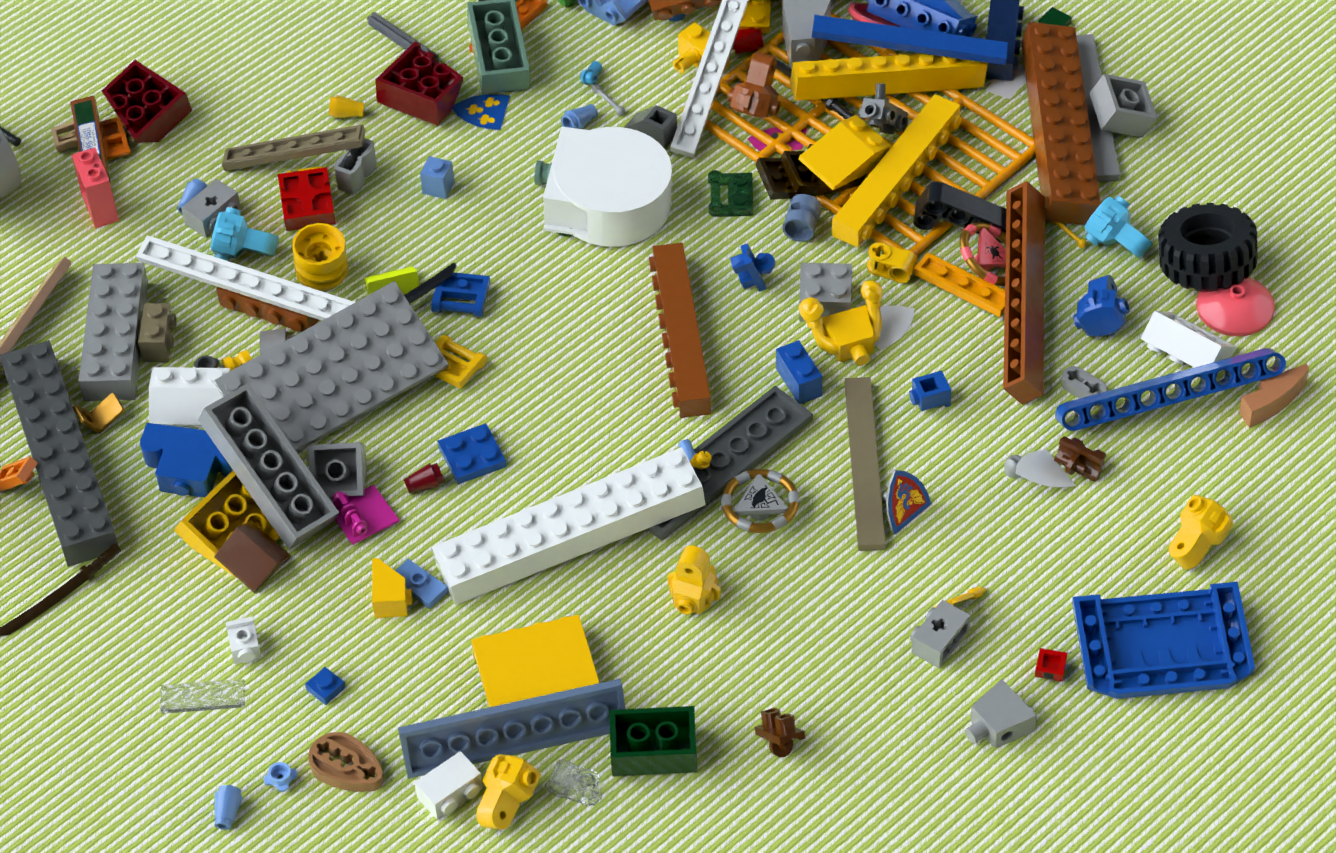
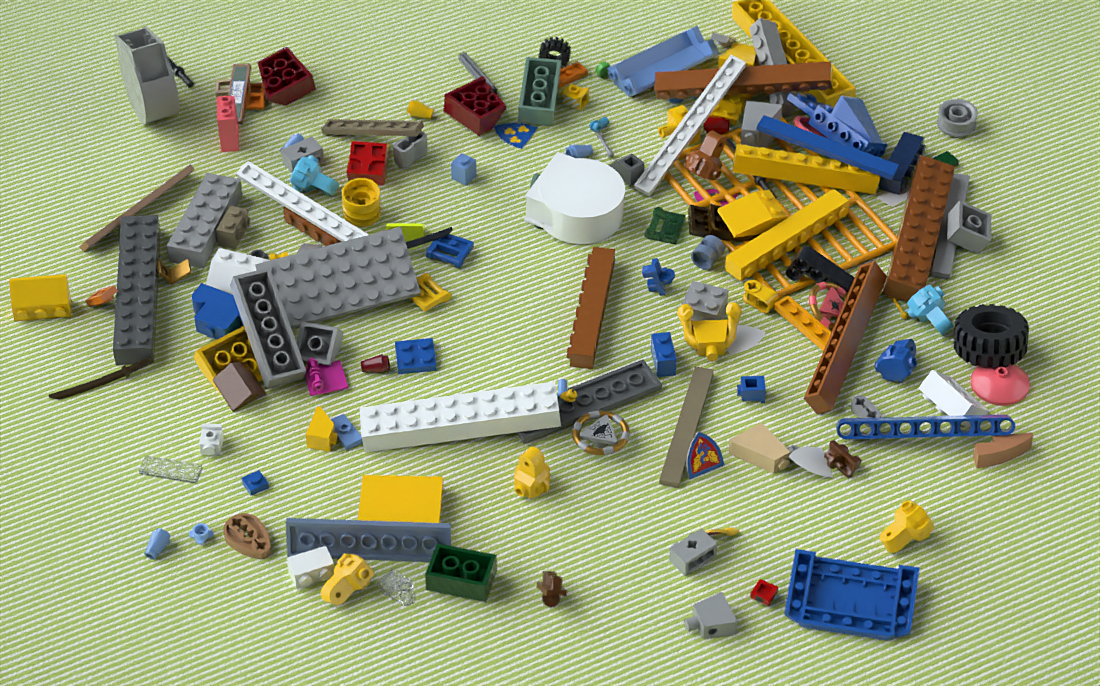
camera: 15 degrees right, 5 degrees down
dark grey brick [859,83,908,134] -> none
none -> yellow brick [561,84,589,111]
none -> tan slope [729,423,790,474]

